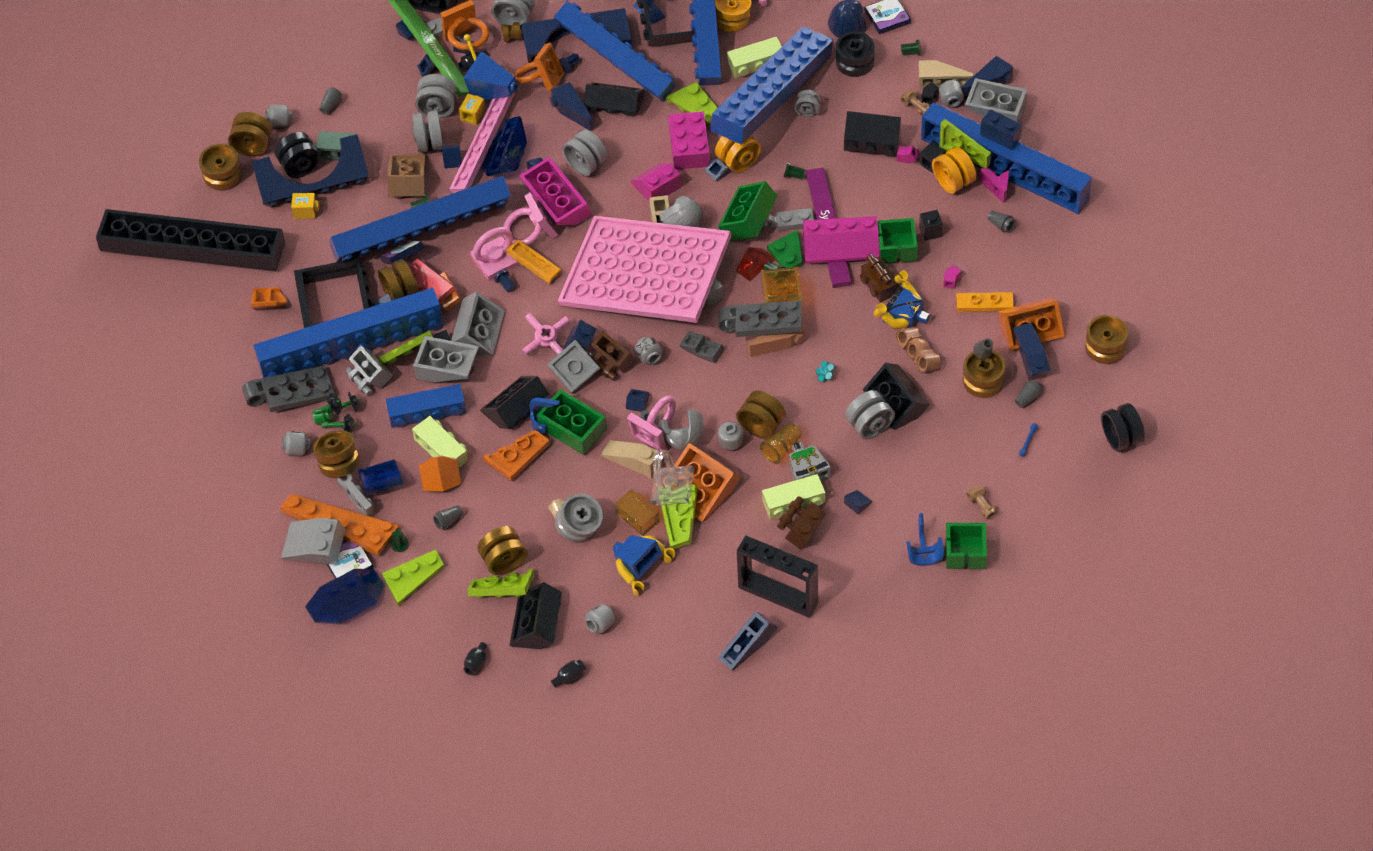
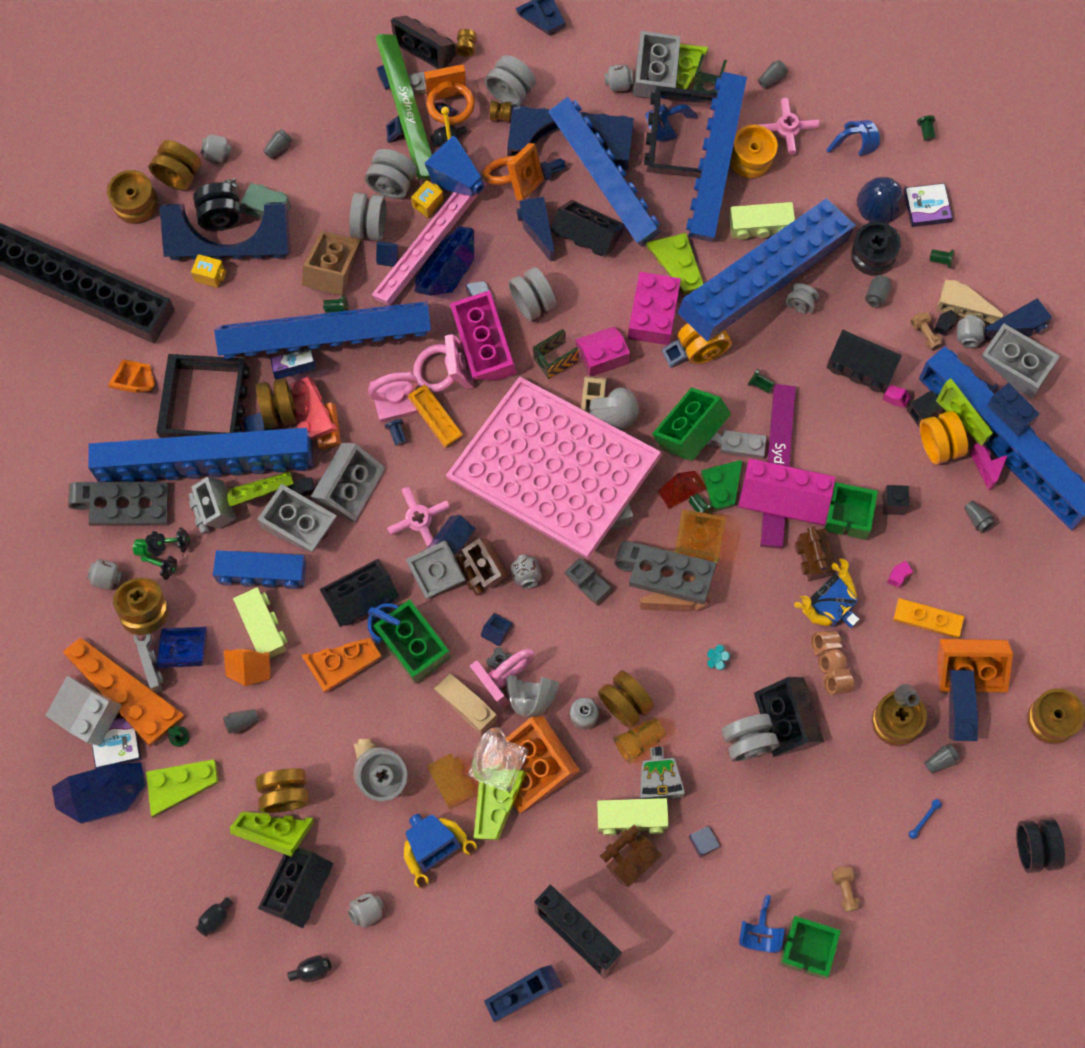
camera: 15 degrees right, 15 degrees up
none -> piece [533,329,579,379]
none -> dark grey brick [865,275,891,308]

